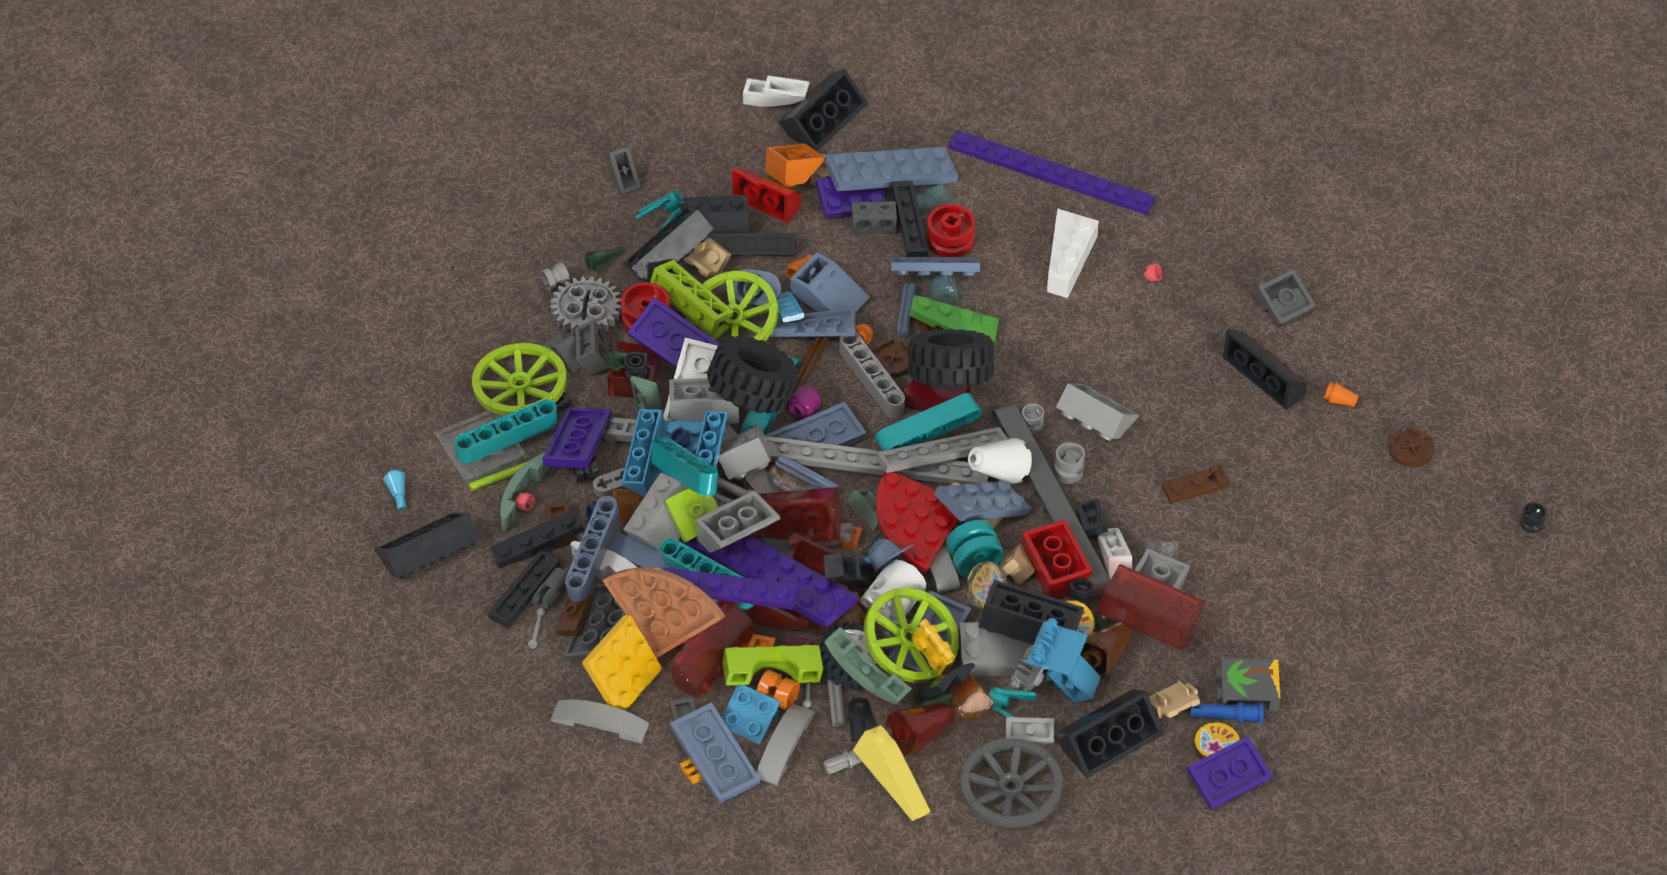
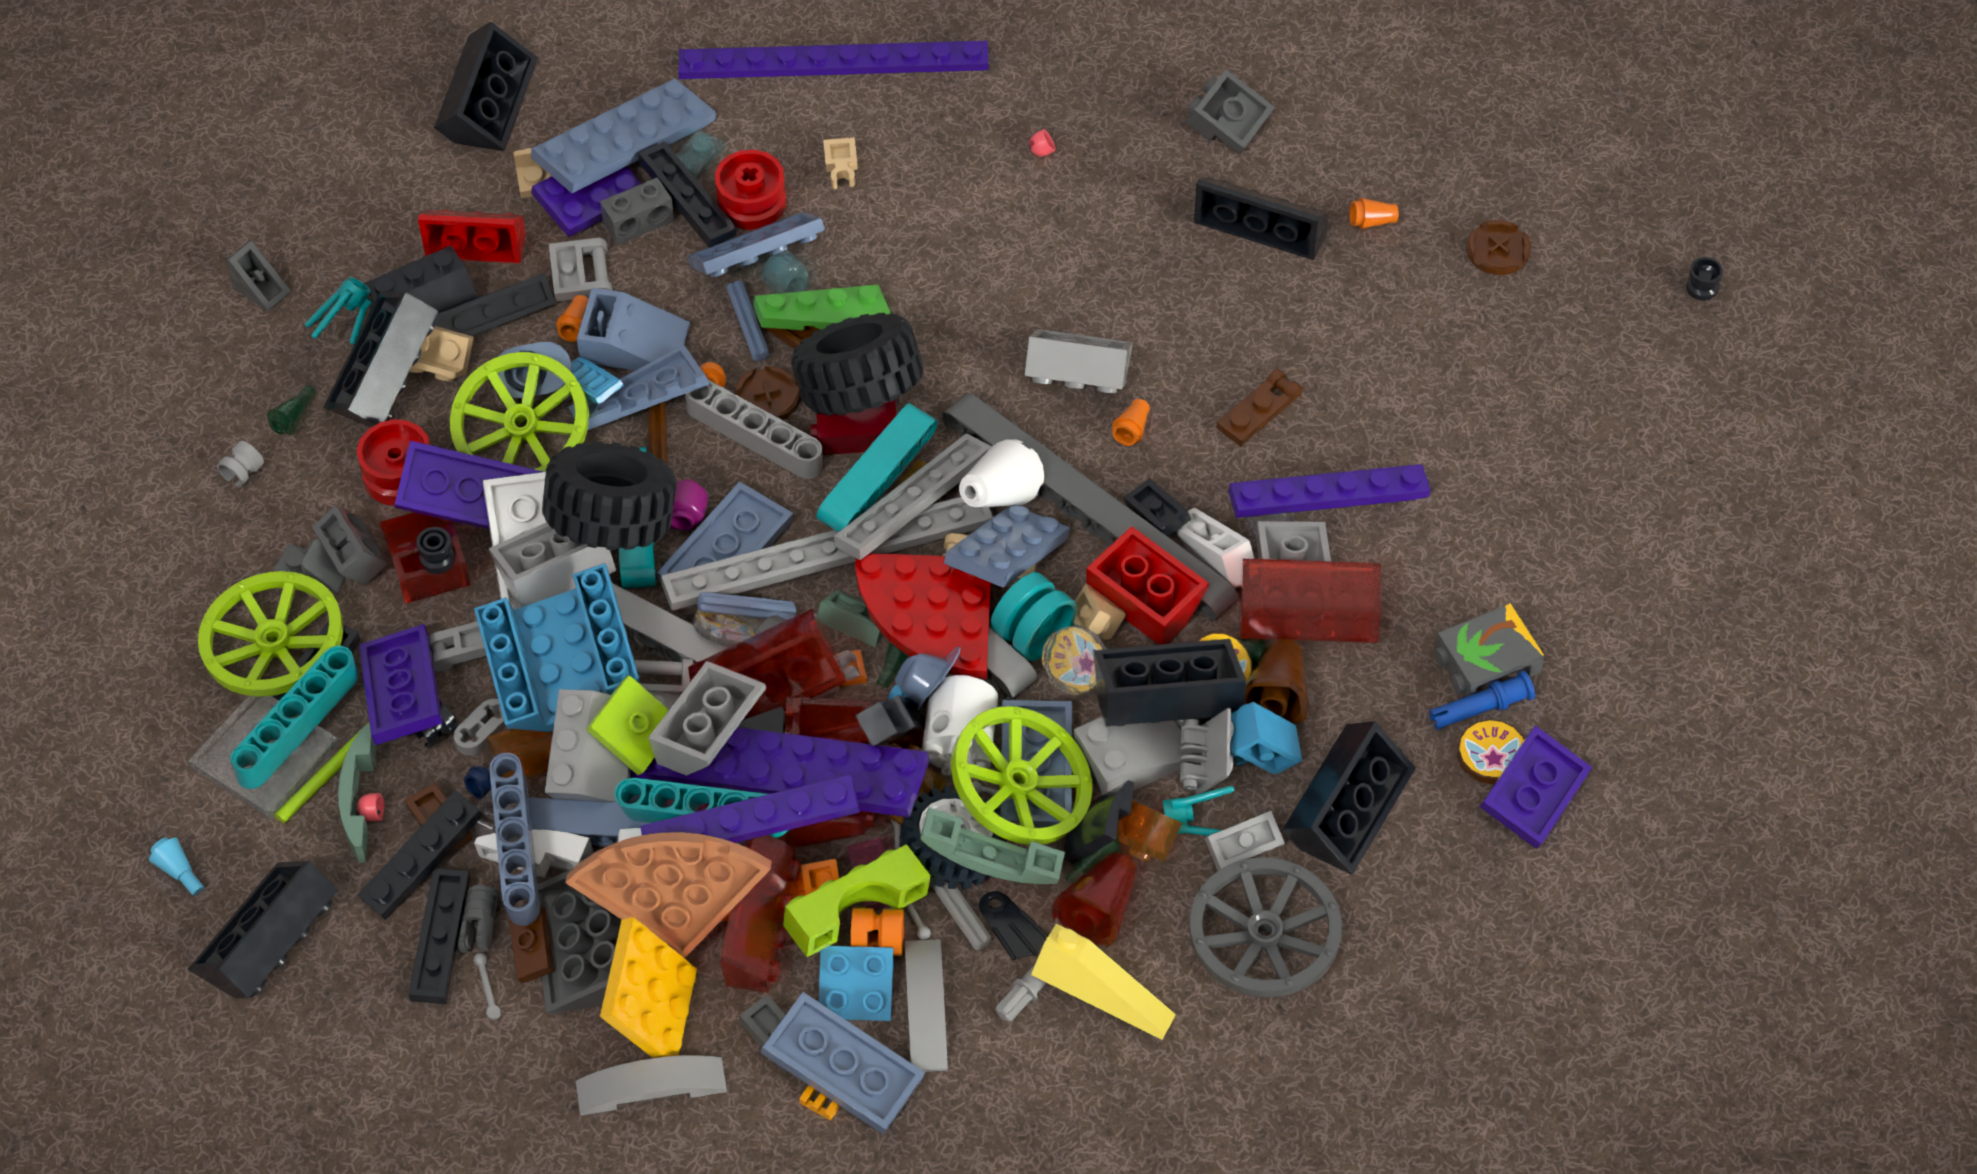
camera: 25 degrees left, 5 degrees up
light grey gear [551,276,622,335] -> none
clear green cone [605,349,648,371] -> none
sand green slope [630,376,662,410] -> none
lime fence [650,260,734,336] -> none
teal beam [651,438,718,496] -> none
dark blue plate [669,427,691,448] -> none
light grey slope [718,425,771,480] -> none
white slope [743,76,809,107] -> none
orange slope [765,143,825,188] -> none
yellow plate [912,619,955,675] -> none
light grey wheel [1022,403,1044,434] -> none
dark azure hinge [1026,618,1088,677] -> none
white wedge [1047,209,1099,298] -> none
light grey wheel [1054,442,1085,484] -> none
black wheel [1068,578,1094,608] -> none
tan piece [1149,681,1200,718] -> none
none -> light grey plate [549,238,613,302]
none -> tan plate [823,137,858,189]
none -> orange cone [1112,399,1150,446]
none -> dark purple plate [1228,464,1431,518]

